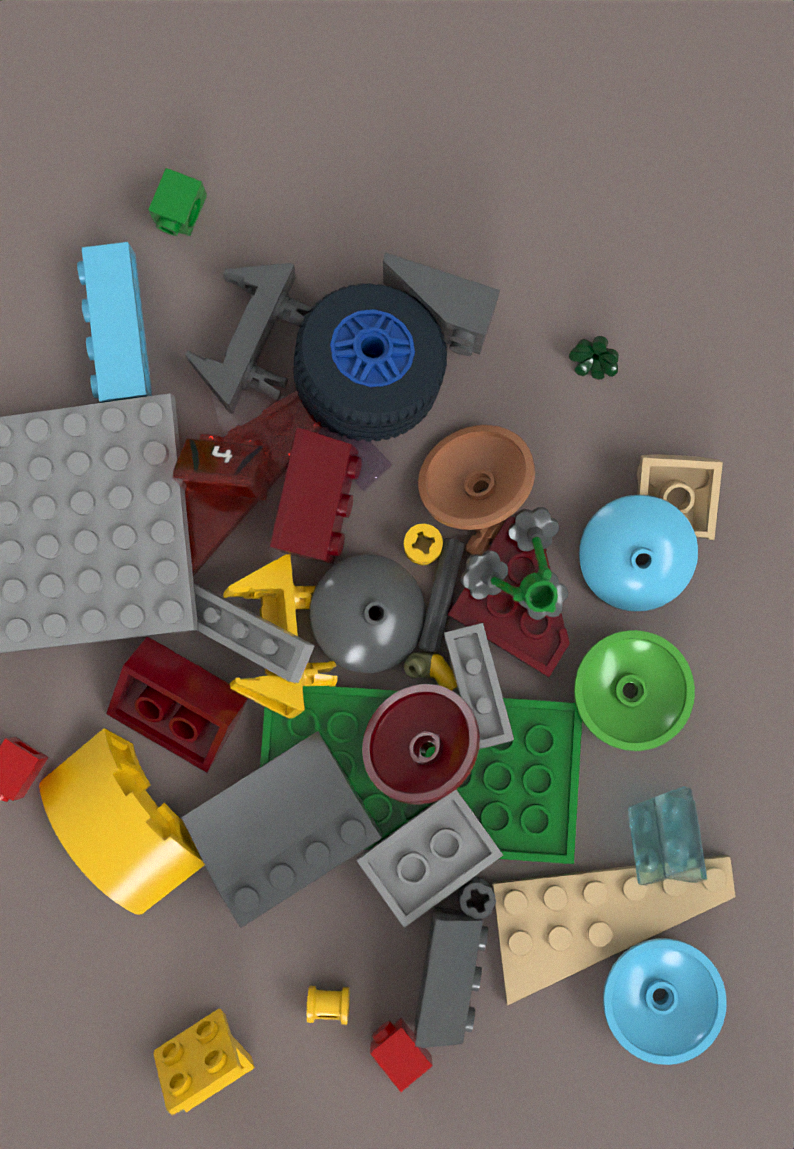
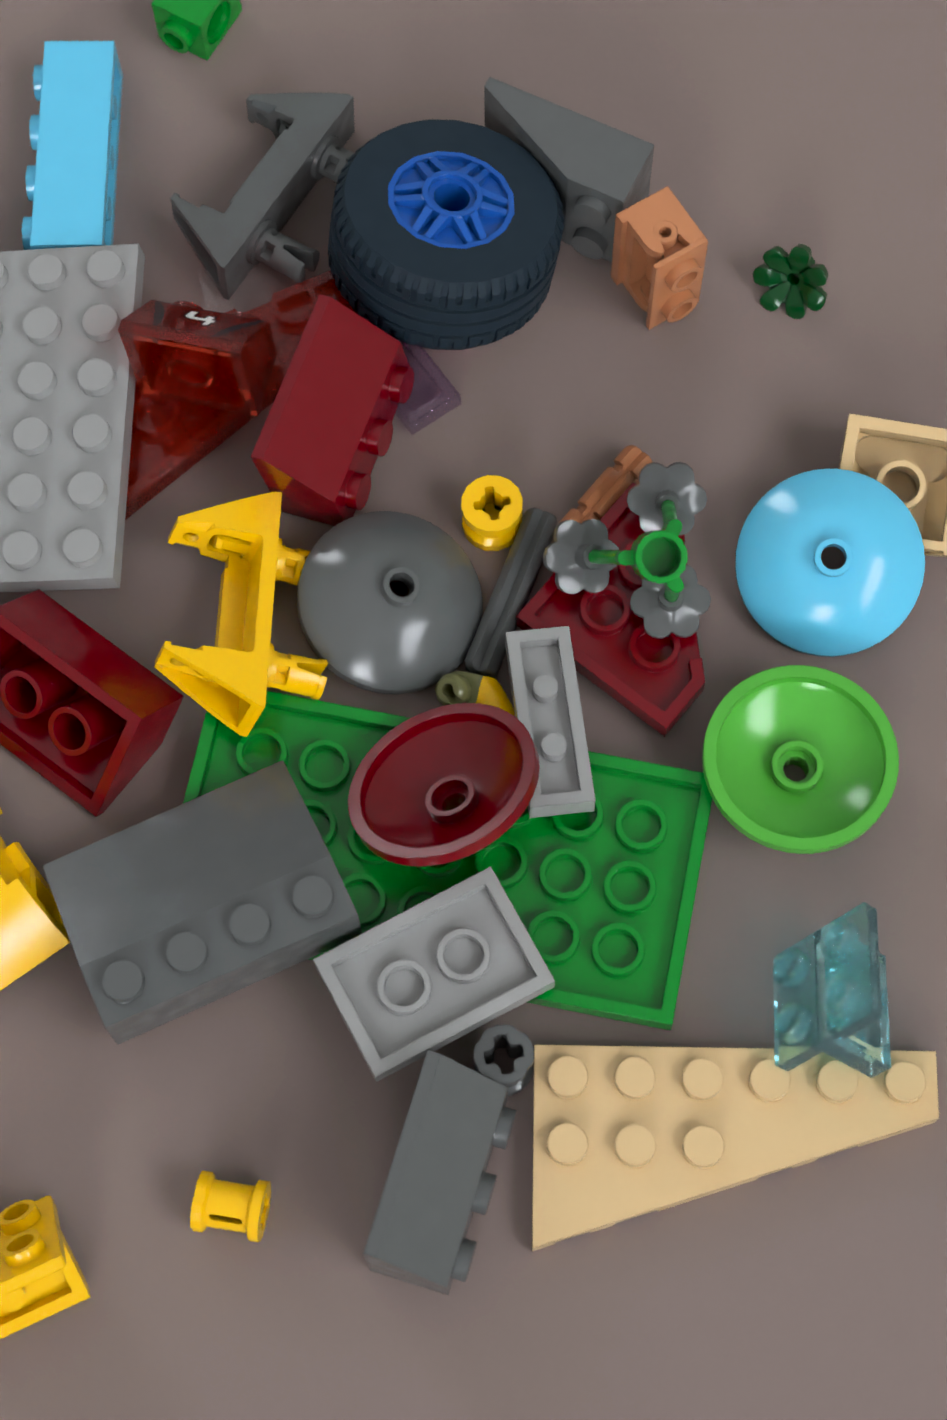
camera: 10 degrees right, 15 degrees down
light grey plate [194,583,315,683] -> none
red brick [370,1017,433,1092] -> none
nougat dish [418,425,535,530] -> none
medium azure dish [603,938,727,1065] -> none
none -> nougat hinge [611,186,708,330]

